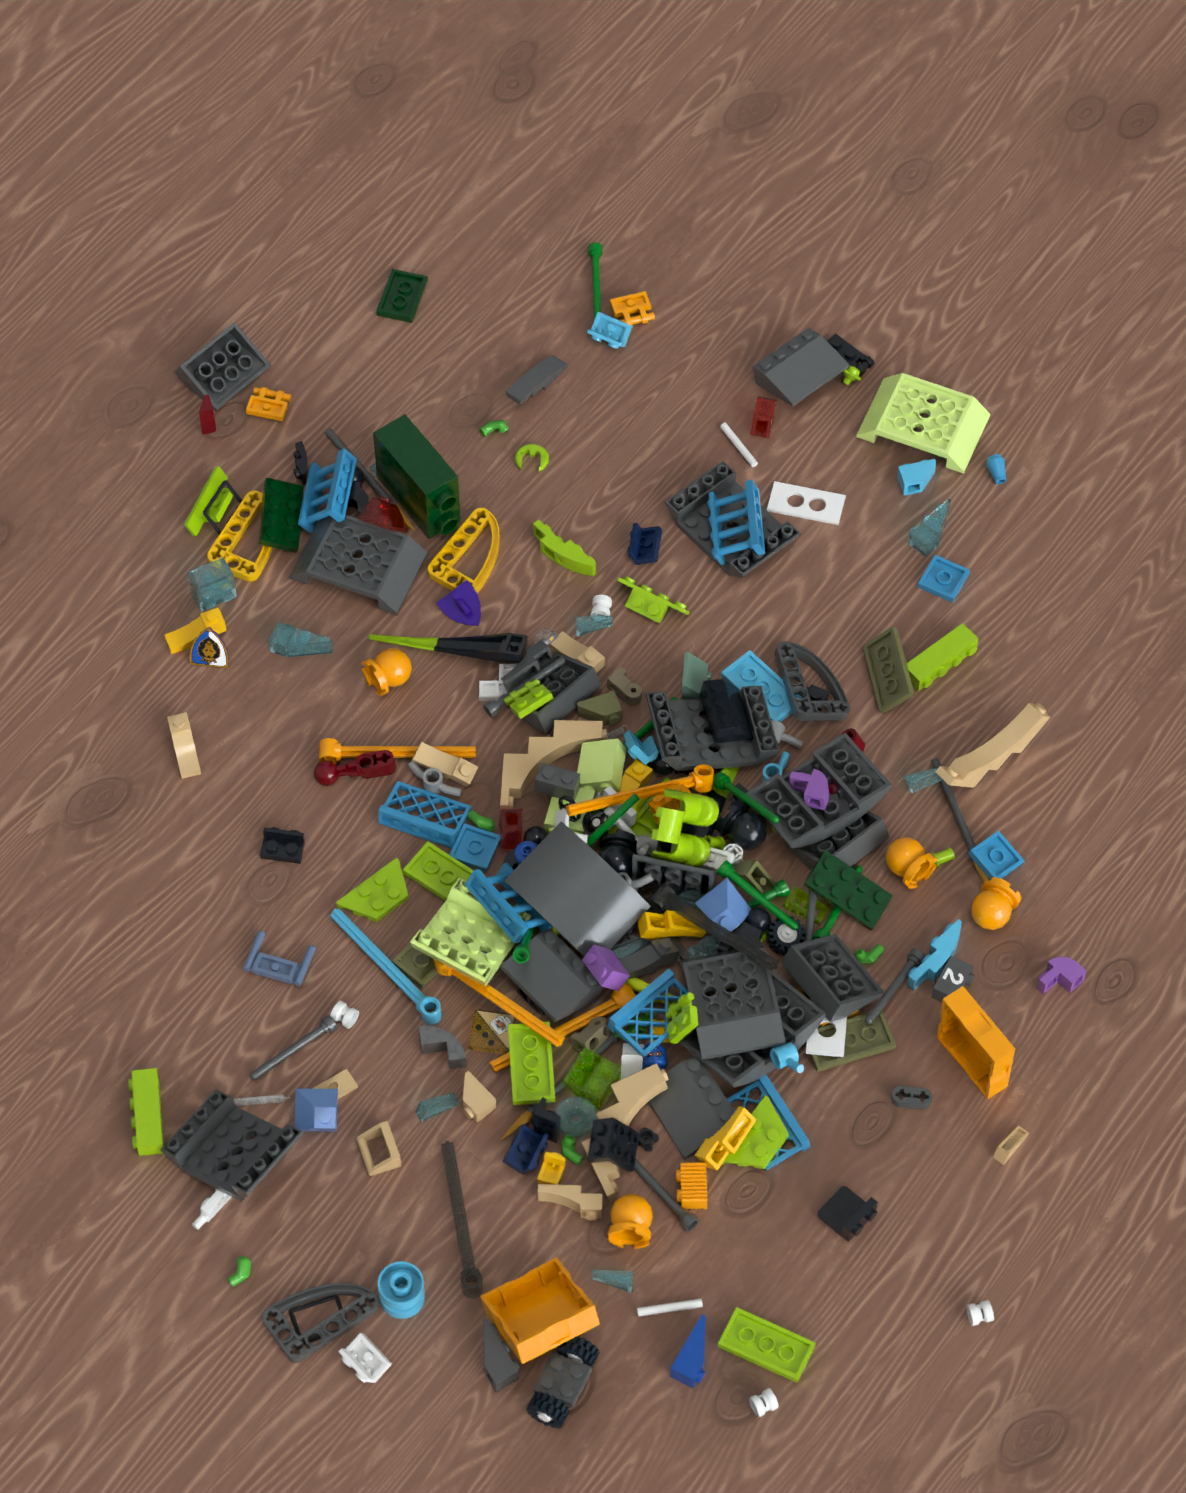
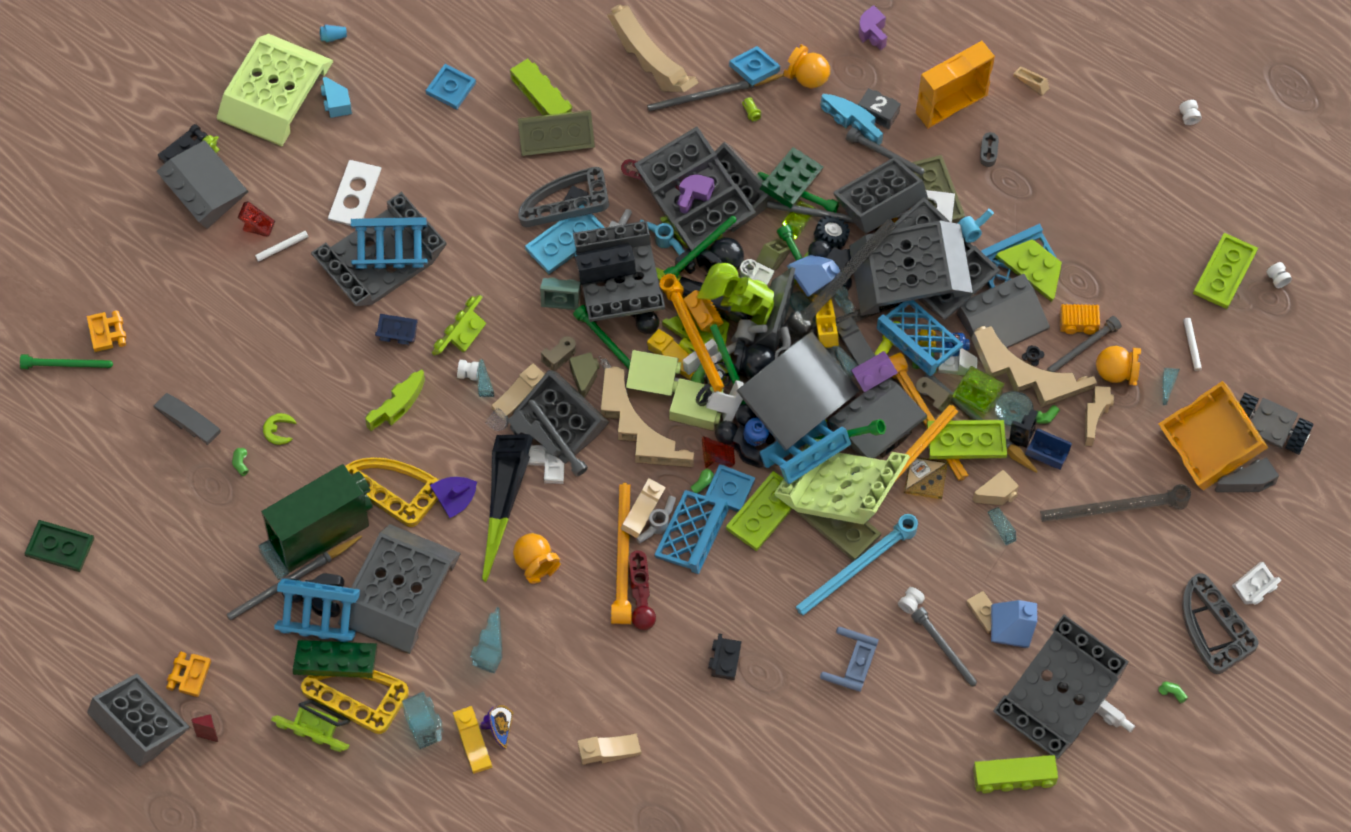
camera: 90 degrees left, 5 degrees up
white piece [234,1095,291,1106] -> none
black slope [293,441,308,486] -> none
lime wing [336,857,409,922] -> none
tan tile [356,1121,401,1176] -> none
clear red slope [358,496,408,533] -> none
medium azure wheel [378,1261,425,1319] -> none
flat silver brick [419,1026,466,1069] -> none
lime plate [503,678,554,719] -> none
dark grey brick [535,763,580,801] -> none
yellow bracket [537,1152,566,1185] -> none
medium azure bracket [587,312,633,349] -> none
black bracket [587,1117,639,1172] -> none
medium azure bracket [623,730,660,765] -> none
lime plate [665,992,698,1044] -> none
blue slope [670,1315,706,1388] -> none
yellow slope [695,1106,756,1170] -> none
green piece [716,860,798,930] -> none
black bracket [817,1186,878,1242] -> none
bright green arm [854,944,885,964] -> none
light orange tile [885,837,938,889] -> none
clear light blue piece [904,767,943,793] -> none
clear light blue slope [908,499,951,557] -> none

